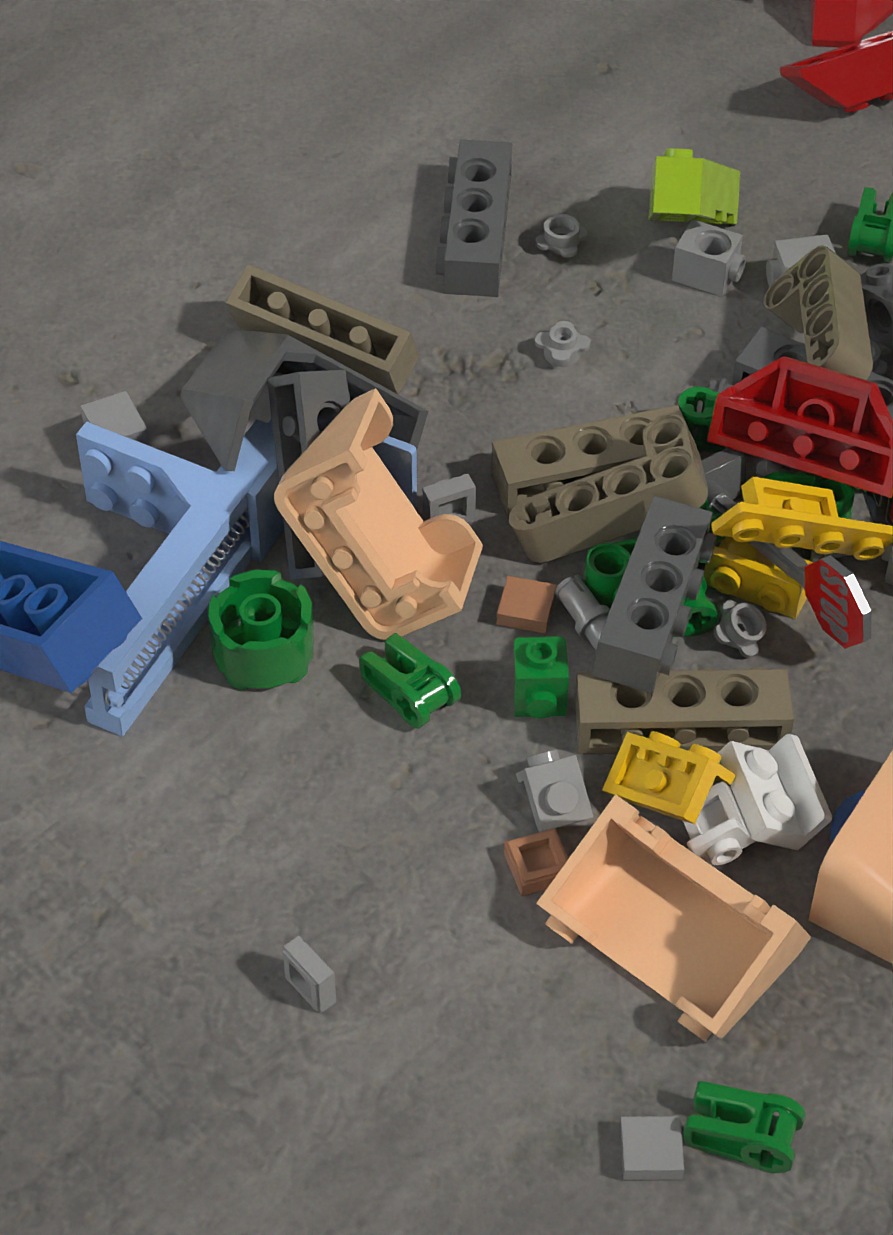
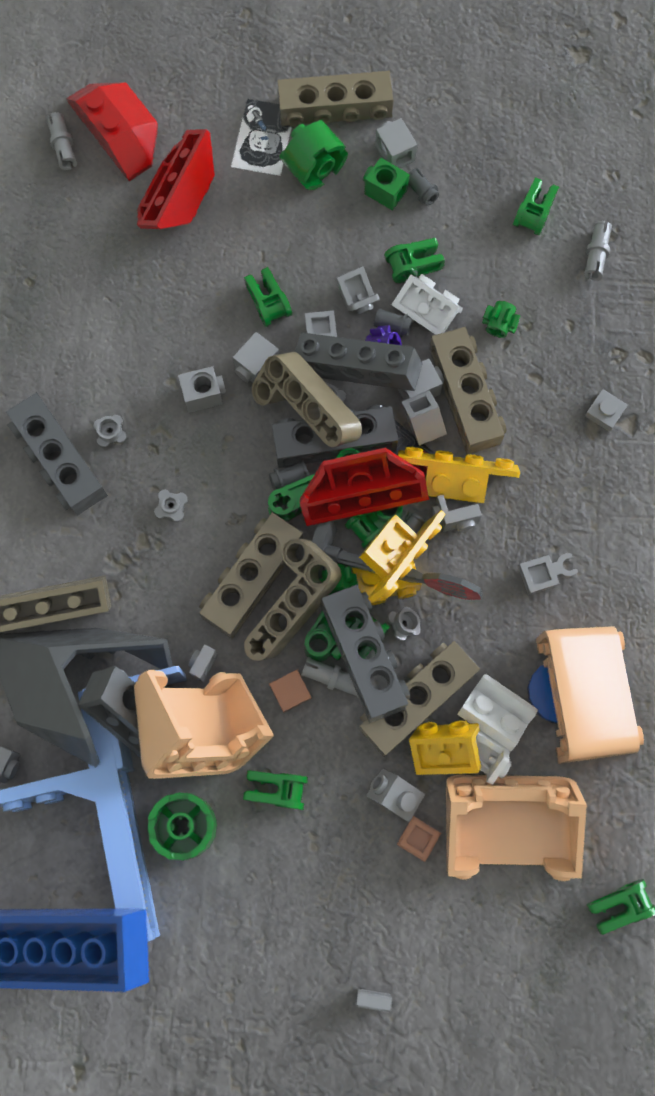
camera: 40 degrees left, 25 degrees up
green bracket [513,636,569,719] -> none
light grey tile [620,1116,684,1180] -> none
lime wedge [649,148,740,225] -> none

